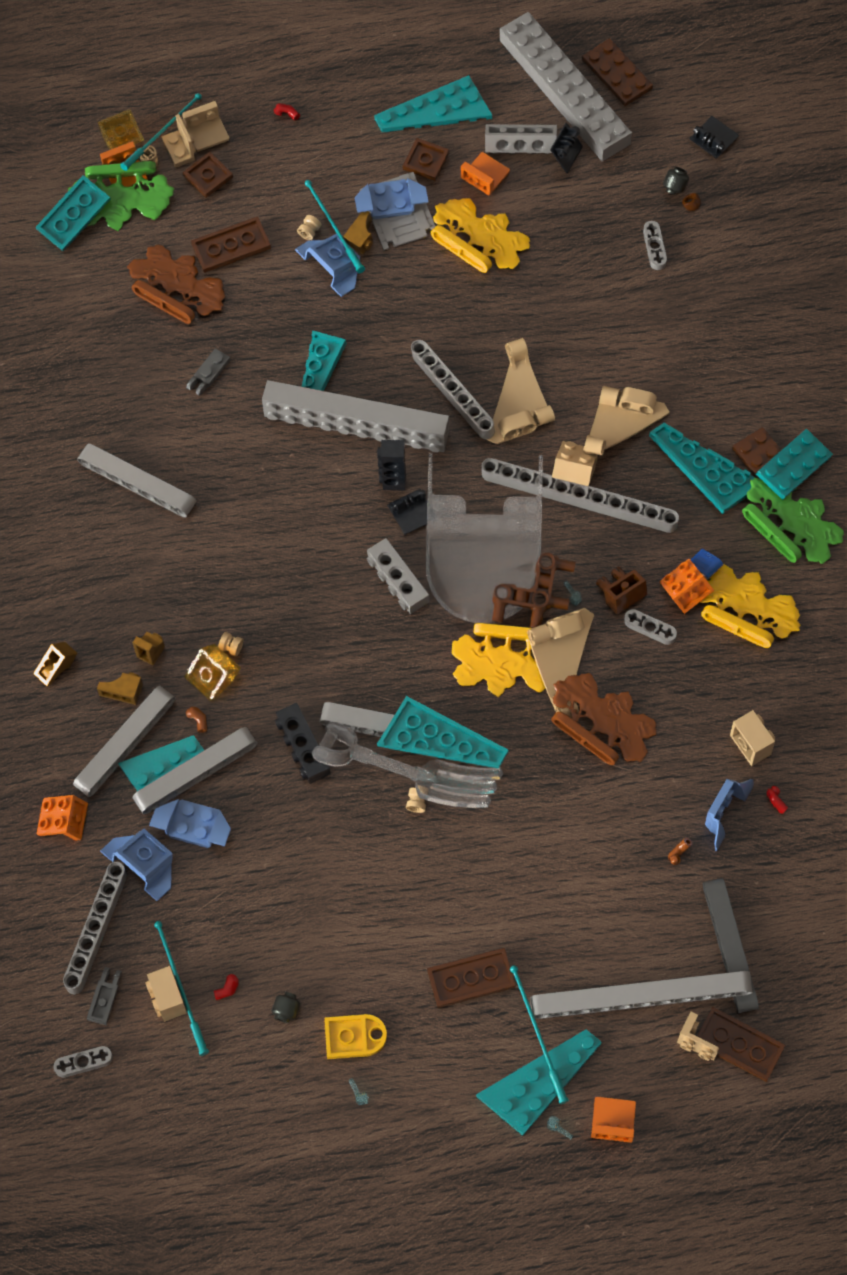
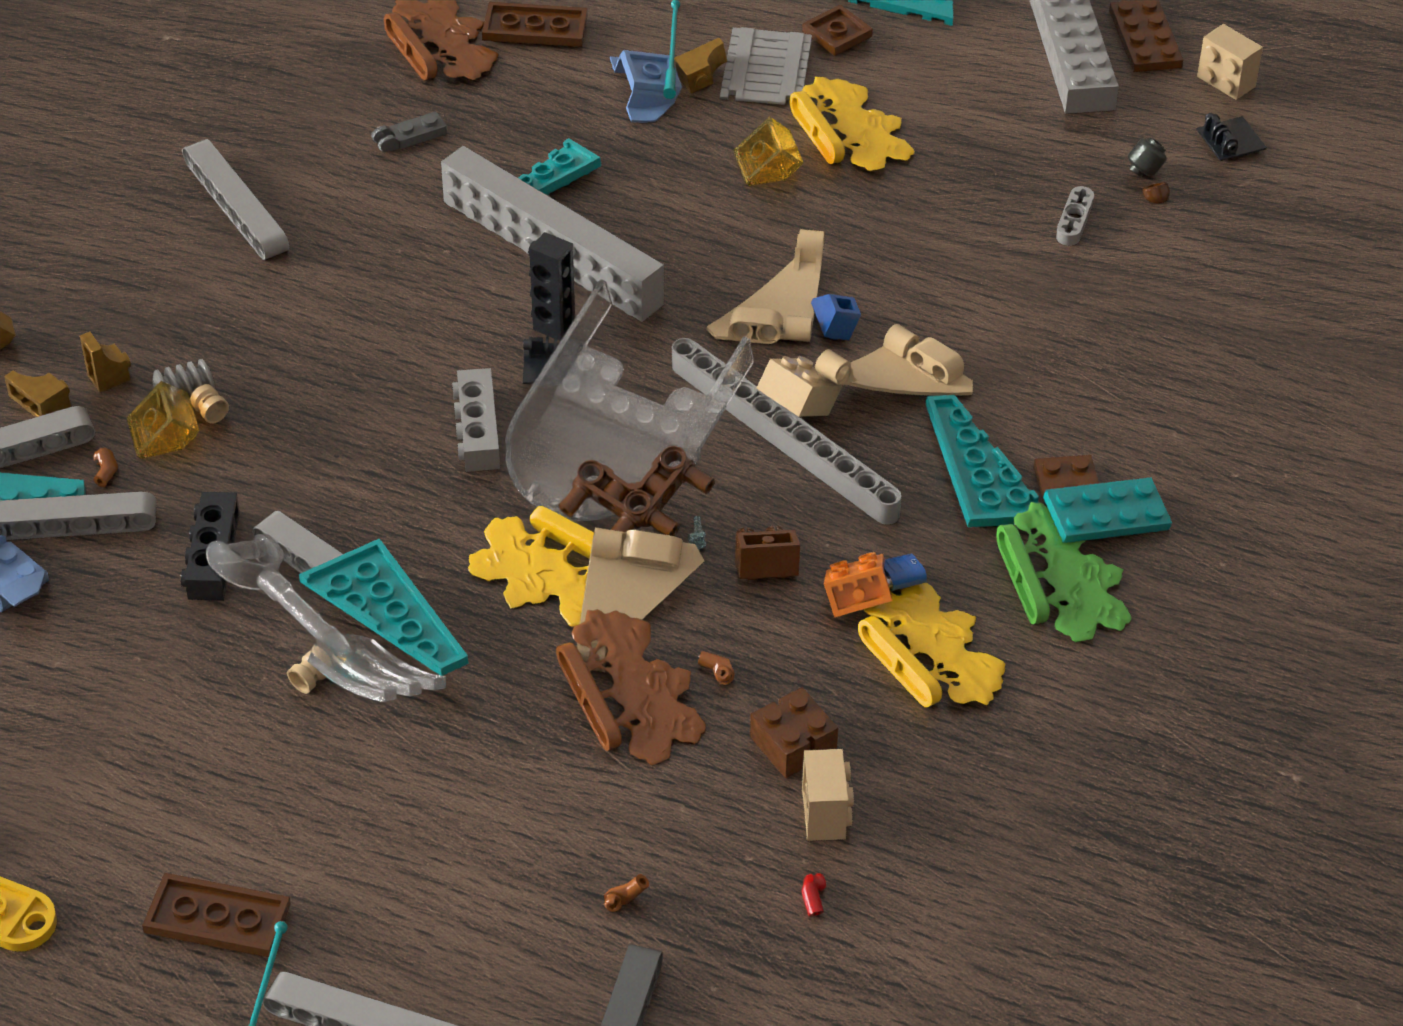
camera: 25 degrees right, 20 degrees down
tan wheel [297,215,321,240] -> none
medium blue piece [355,178,429,219] -> none
light grey beam [411,340,495,439] -> none
orange bracket [461,152,510,196] -> none
light grey brick [485,124,557,154] -> none
black hinge [550,122,583,174] -> none
light grey beam [624,609,677,645] -> none
medium blue piece [705,779,754,852] -> none
none -> light grey piece [153,359,215,405]
none -> dark orange arm [698,651,735,685]
none -> clear yellow slope [733,116,803,186]
none -> reddish brown piece [750,687,838,778]
none -> blue slope [811,294,861,340]
none -> tan brick [1197,24,1263,100]

